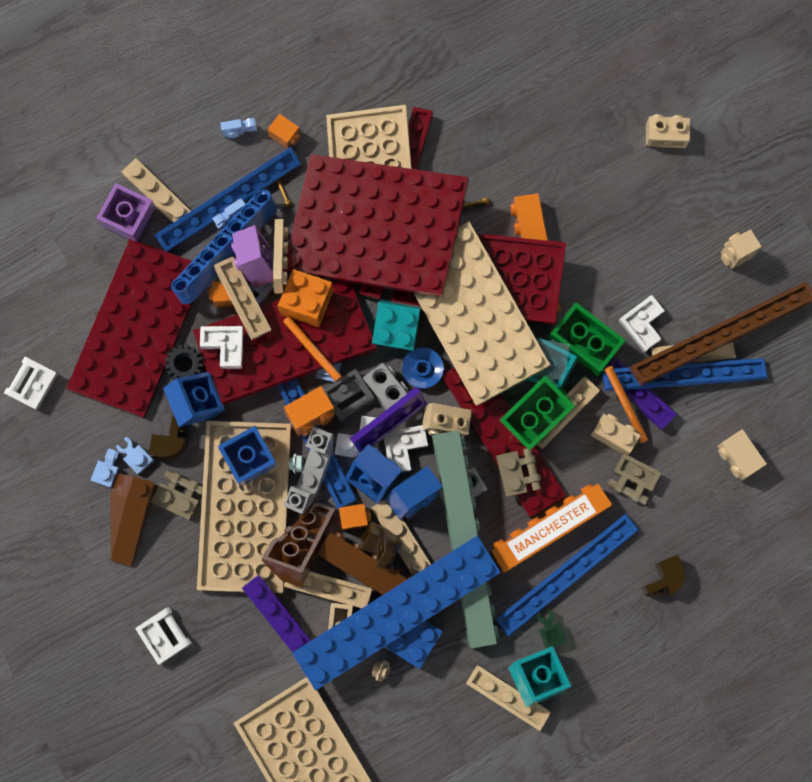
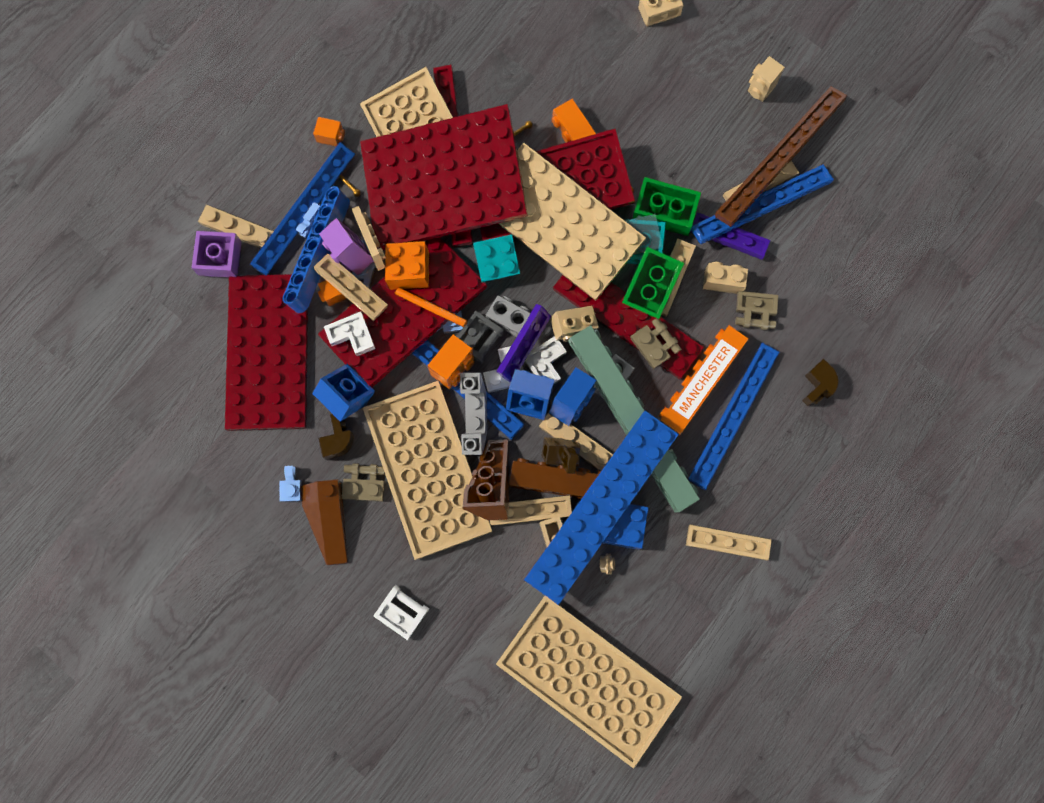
camera: 15 degrees left, 0 degrees up
white plate [4,357,58,410] -> none
light blue plate [116,437,154,475] -> none
black tyre [165,344,204,381] -> none
blue brick [217,426,277,487] -> none
light blue plate [221,118,257,138] -> none
dark purple plate [242,574,312,653] -> none
light aqua plate [289,453,304,474] -> none
orange brick [339,504,371,531] -> none
blue dish [402,348,444,389] -> none
teal brick [508,646,571,708] -> none
clear green plate [536,609,567,649] -> none
orange bar [605,366,648,443] -> none
white plate [619,295,664,352] -> none
tan brick [718,429,766,481] -> none

